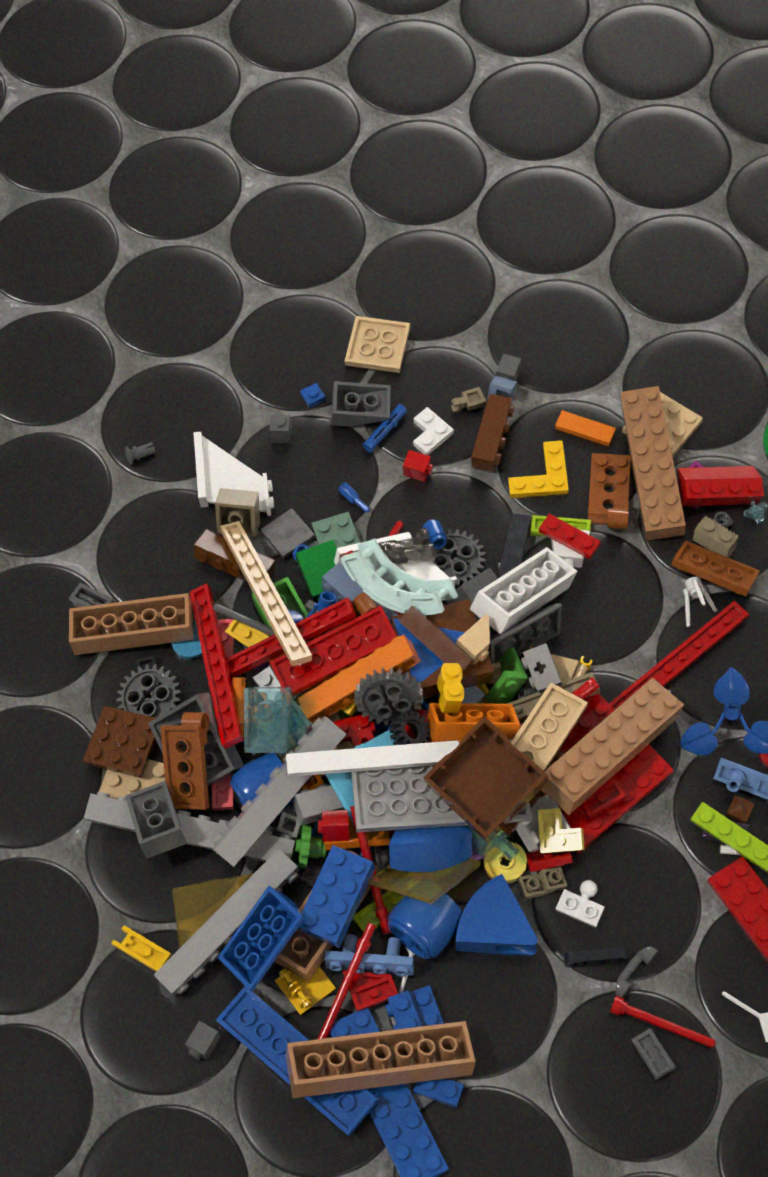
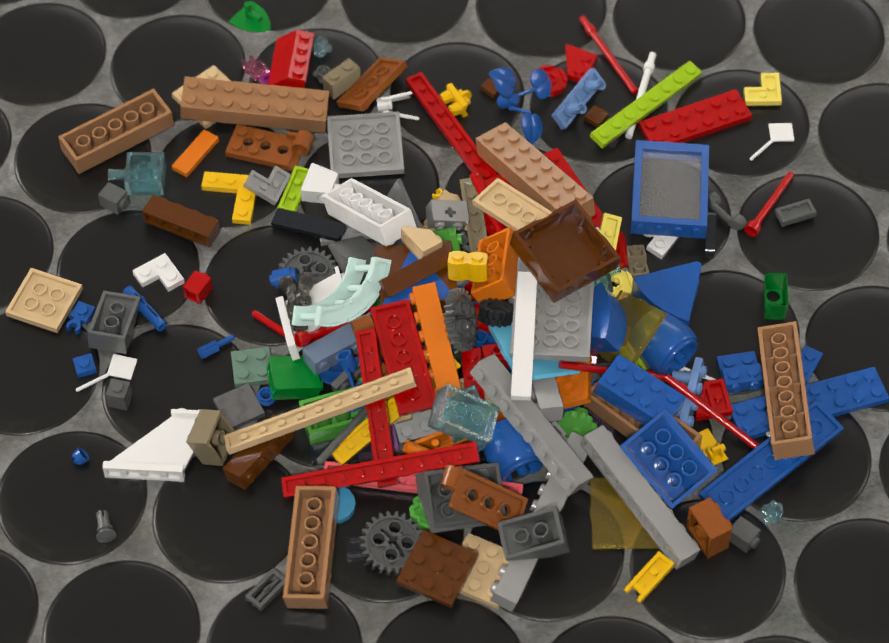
camera: 85 degrees left, 5 degrees down
red brick [318,810,349,842] -> none
dark tan plate [451,387,486,413] -> none
sand blue panel [487,376,517,400] -> none
red plate [539,514,601,560] -> none
none -> medium nougat brick [58,89,174,174]
none -> blue plate [66,301,96,335]
none -> blue hinge [71,447,89,465]
none -> white piece [76,354,137,392]
none -> clear light blue brick [108,152,166,195]
none -> clear pink plate [241,55,270,81]
none -> light grey plate [243,166,291,206]
none -> light grey plate [327,112,404,178]
none -> yellow hips [440,83,472,118]
none -> reddish brown tile [480,77,499,99]
none -> window [630,140,709,239]
none -> dark orange brick [686,497,733,558]
none -> clear light blue piece [762,500,784,525]
none -> green piece [763,273,789,320]

